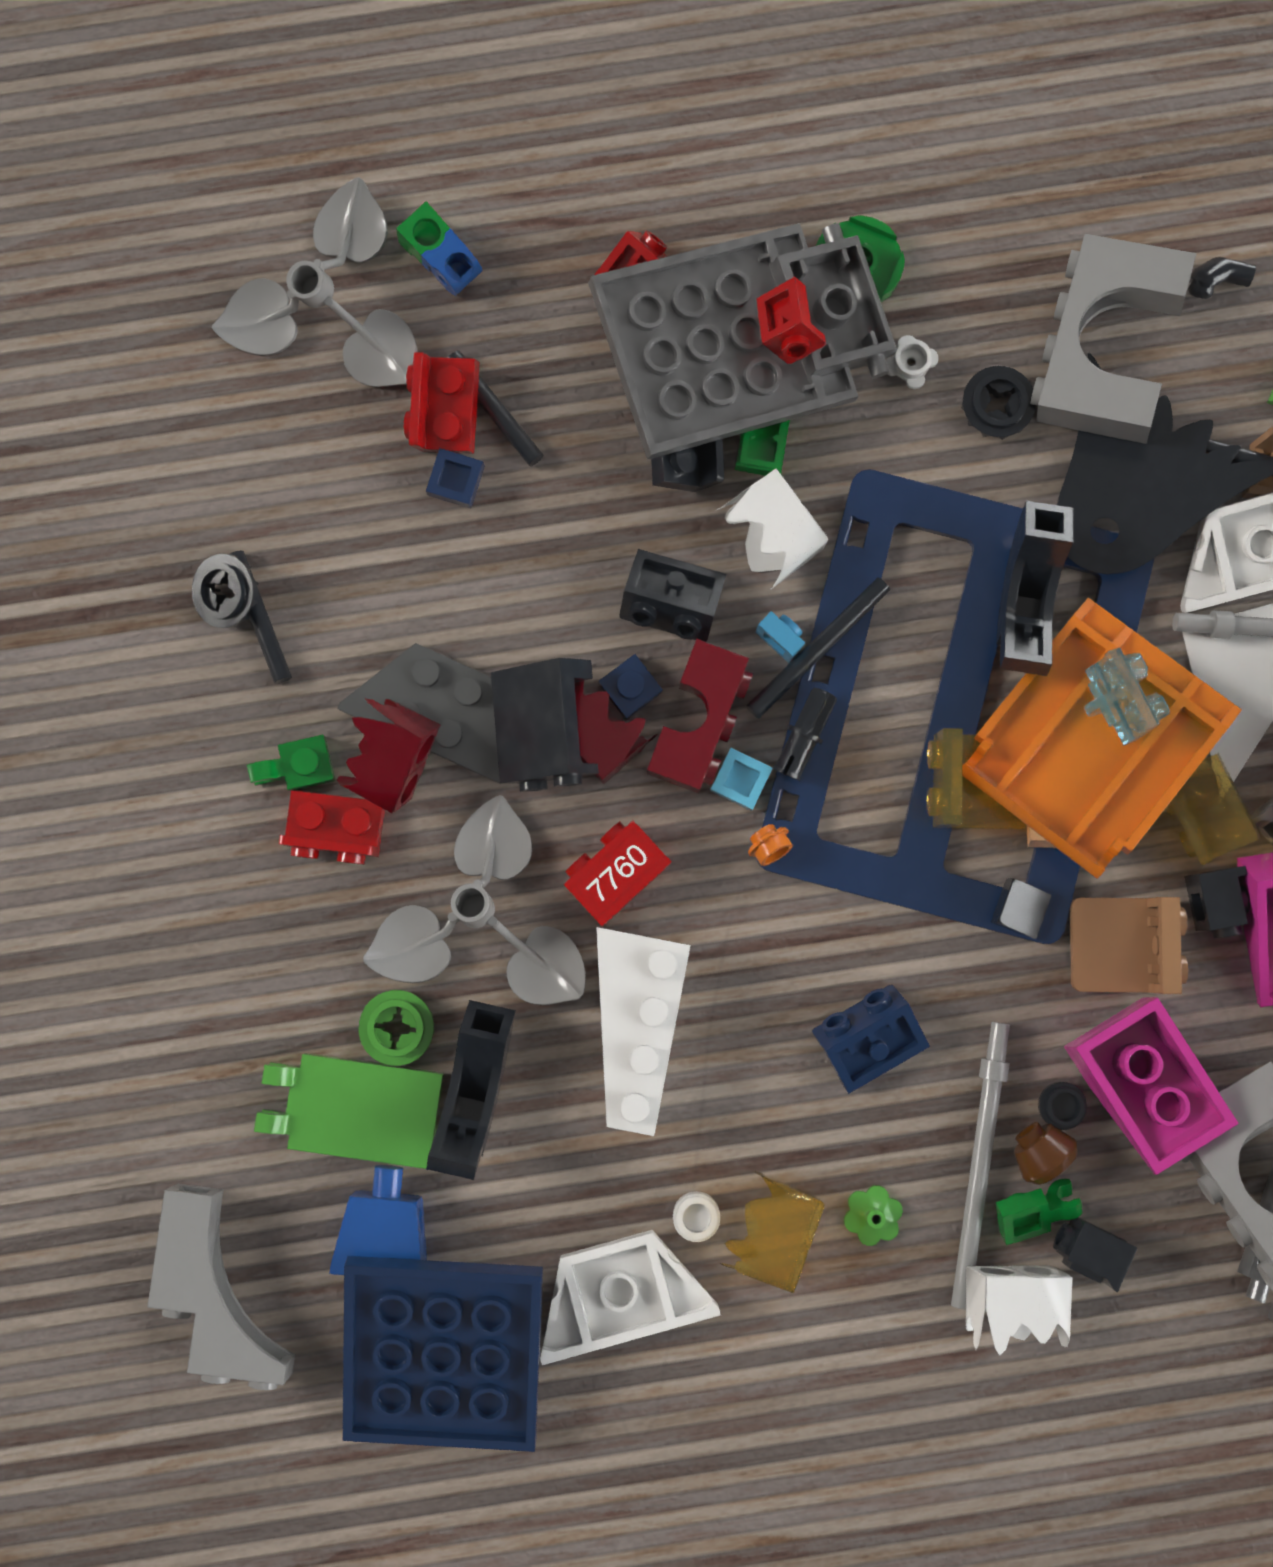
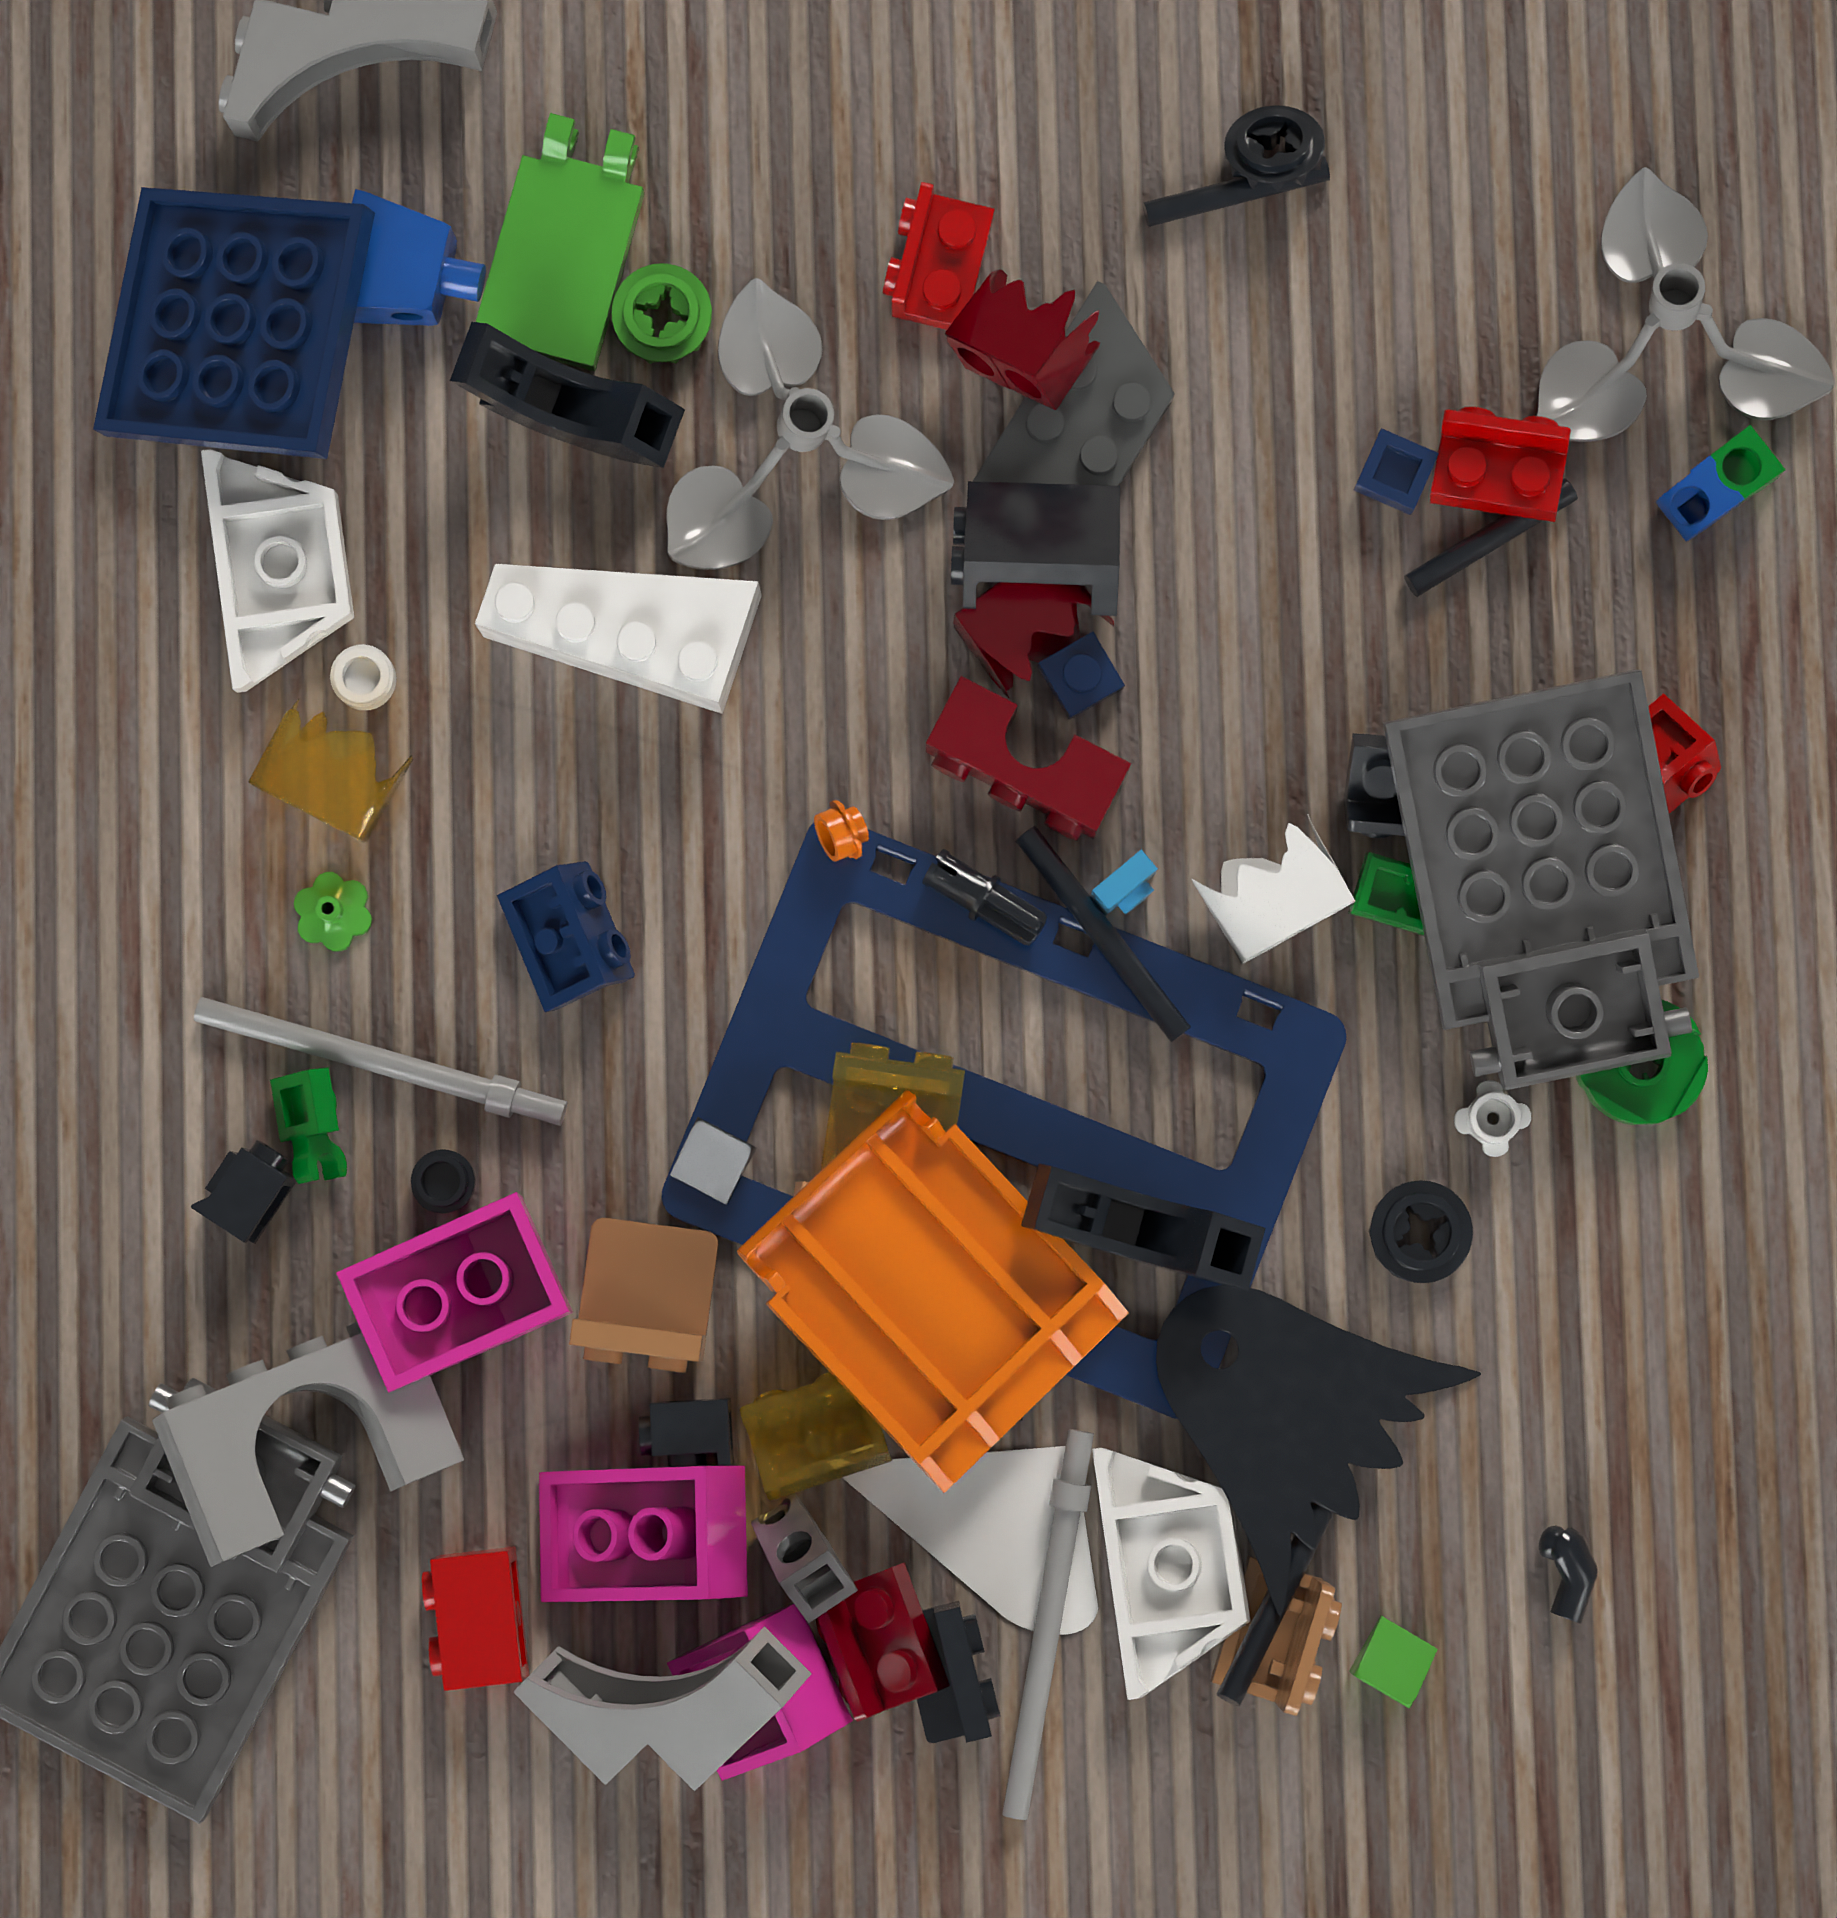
camera: 95 degrees right, 0 degrees up
green plate [247,734,336,792] -> none
red brick [563,820,671,927] -> none
black bracket [619,549,727,642] -> none
medium azure plate [710,748,773,811] -> none
red bracket [756,276,826,364] -> none
white piece [966,1265,1072,1355] -> none
reddish brown cone [1014,1122,1077,1185] -> none
light grey arch [1031,234,1197,444] -> none
clear light blue hips [1084,647,1170,746] -> none

